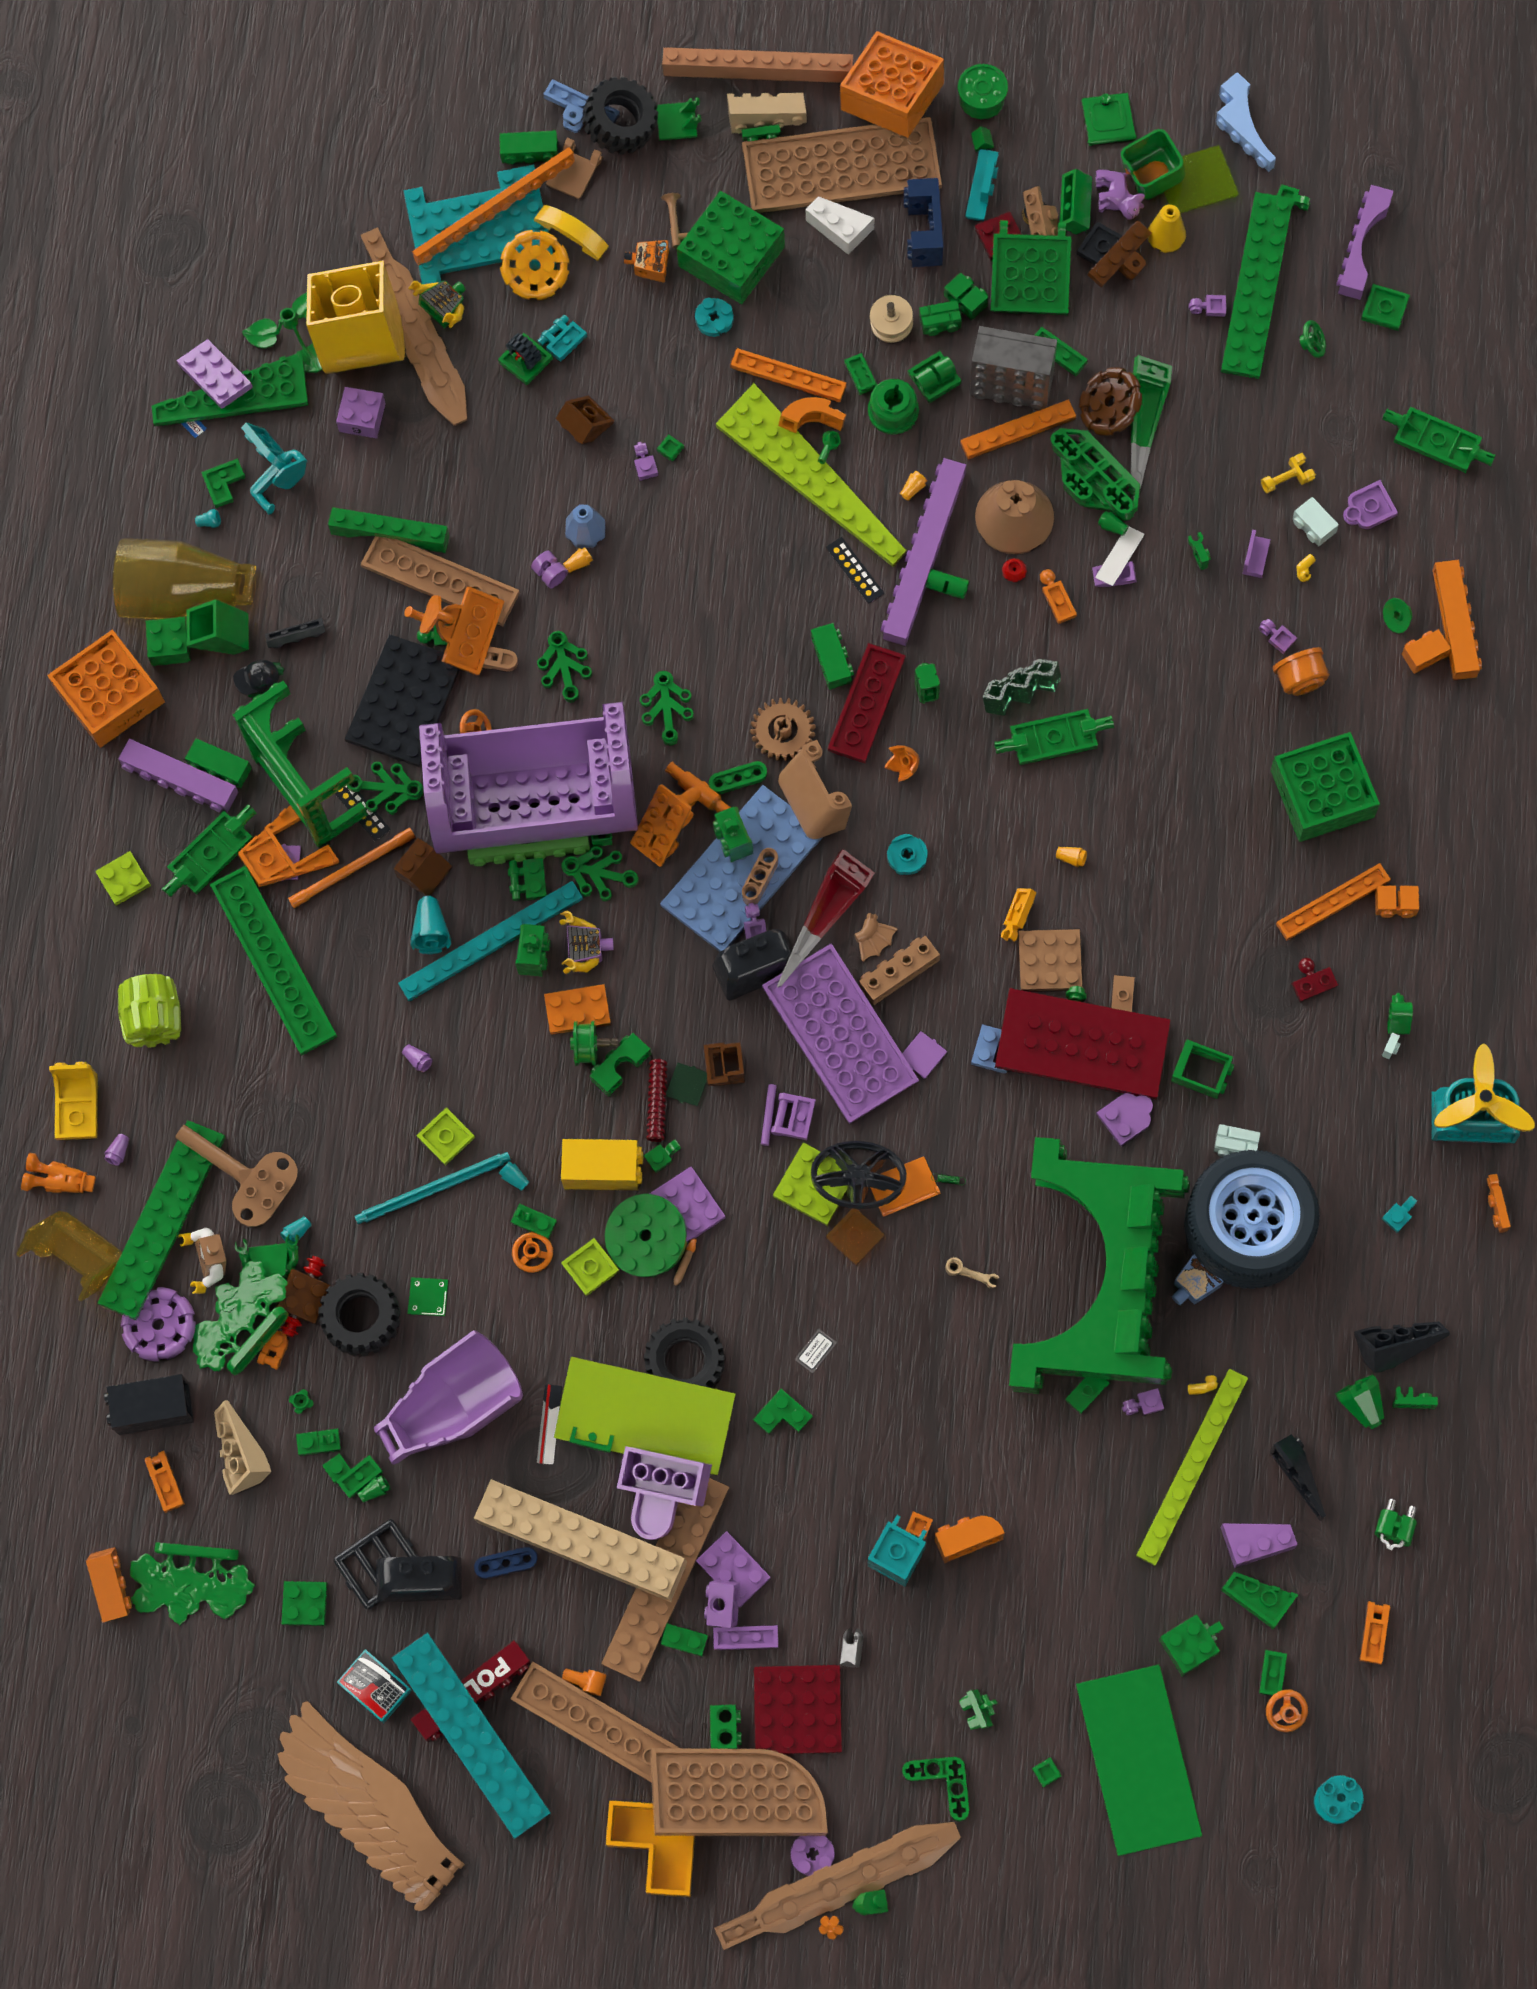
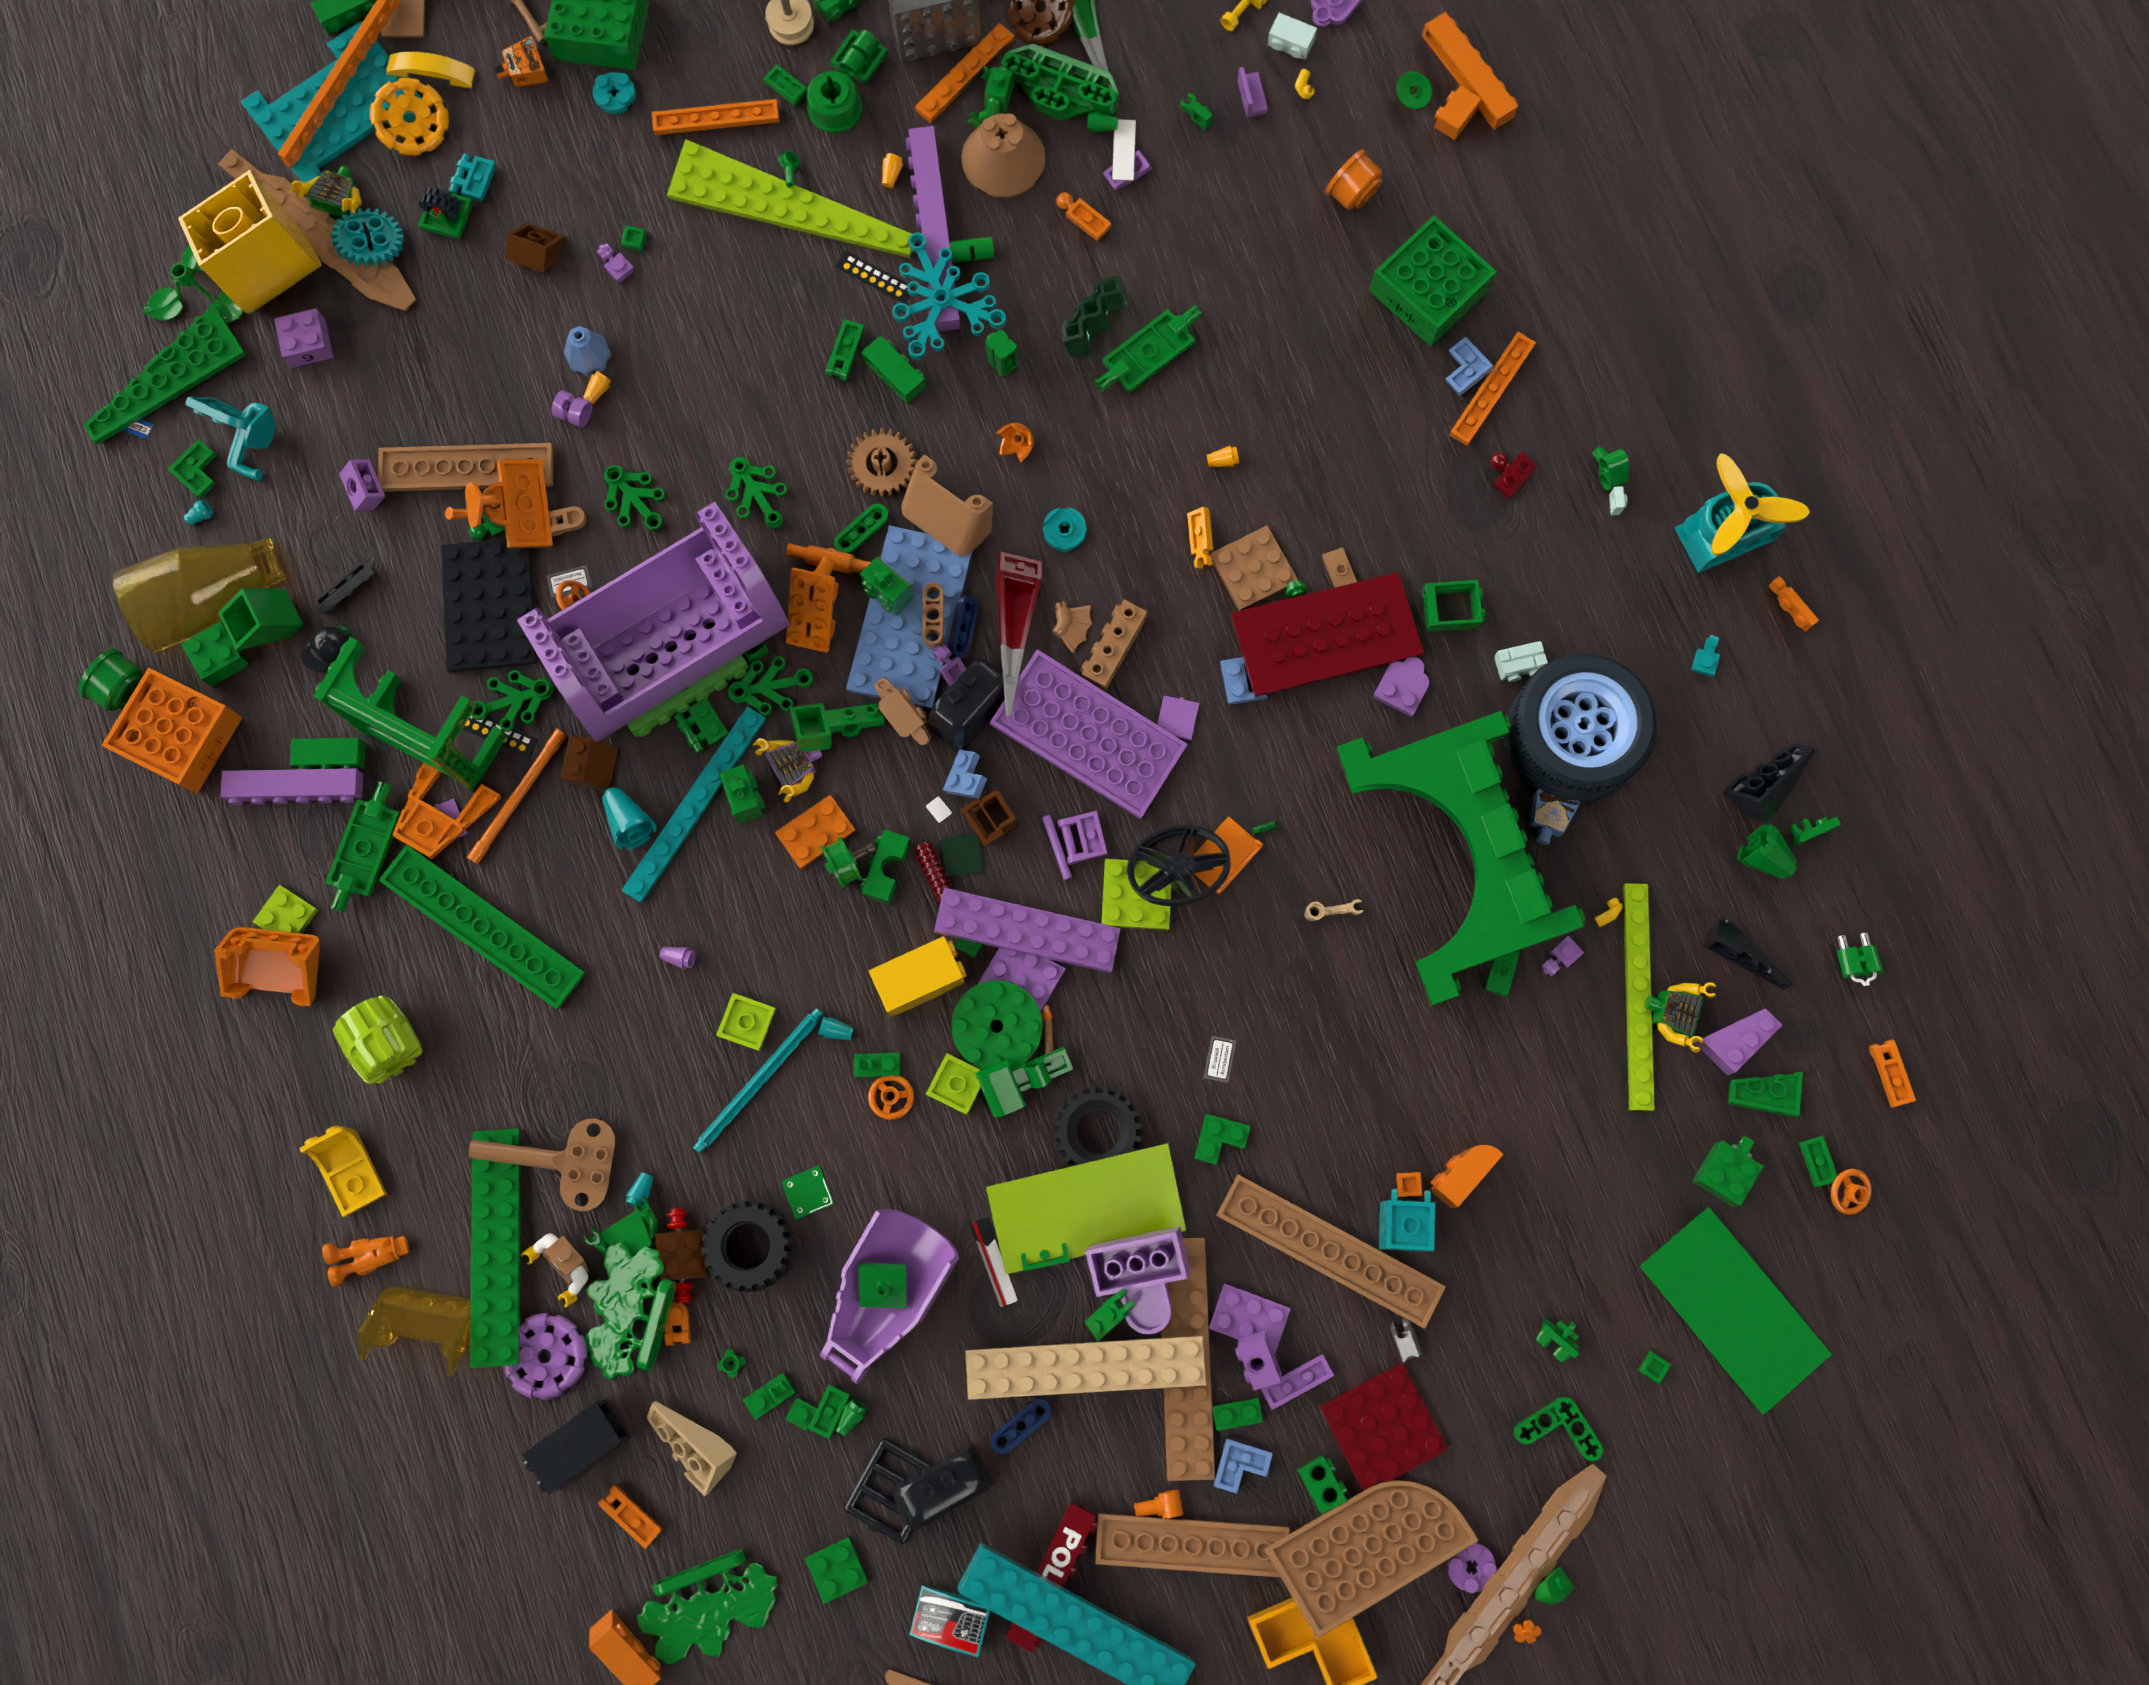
camera: 30 degrees left, 5 degrees up
medium lavender cone [104,1134,129,1166] -> none
plate [177,339,253,409] -> none
green arch [328,507,450,553] -> none
orange arch [778,397,846,433] -> none
clear orange tile [826,1209,884,1265] -> none
dark red plate [827,643,906,764] -> none
red plate [1002,558,1027,582] -> none
medium lavender plate [1259,619,1297,654] -> none
teal piece [1314,1775,1363,1824] -> none
orange piece [1375,886,1419,918] -> none
none -> green wheel [78,648,143,711]
none -> orange windscreen [214,927,320,1006]
none -> teal gear [331,208,404,268]
none -> medium lavender brick [339,459,385,511]
none -> sticker [546,565,592,598]
none -> green plate [790,703,884,752]
none -> green plate [826,319,865,381]
none -> green plate [859,1262,908,1309]
none -> medium nougat hinge [874,677,932,746]
none -> teal plant [892,233,1006,360]
none -> white sticker [926,796,952,823]
none -> medium lavender plate [934,888,1120,973]
none -> medium blue plate [943,750,987,799]
none -> dark blue plate [947,595,979,659]
none -> green torso [967,66,1014,128]
none -> green plate [975,1047,1073,1117]
none -> green hinge [1085,1288,1137,1341]
none -> medium blue plate [1213,1438,1273,1493]
none -> medium nougat plate [1216,1174,1446,1329]
none -> medium blue plate [1446,337,1494,396]
none -> torso [1644,982,1717,1053]

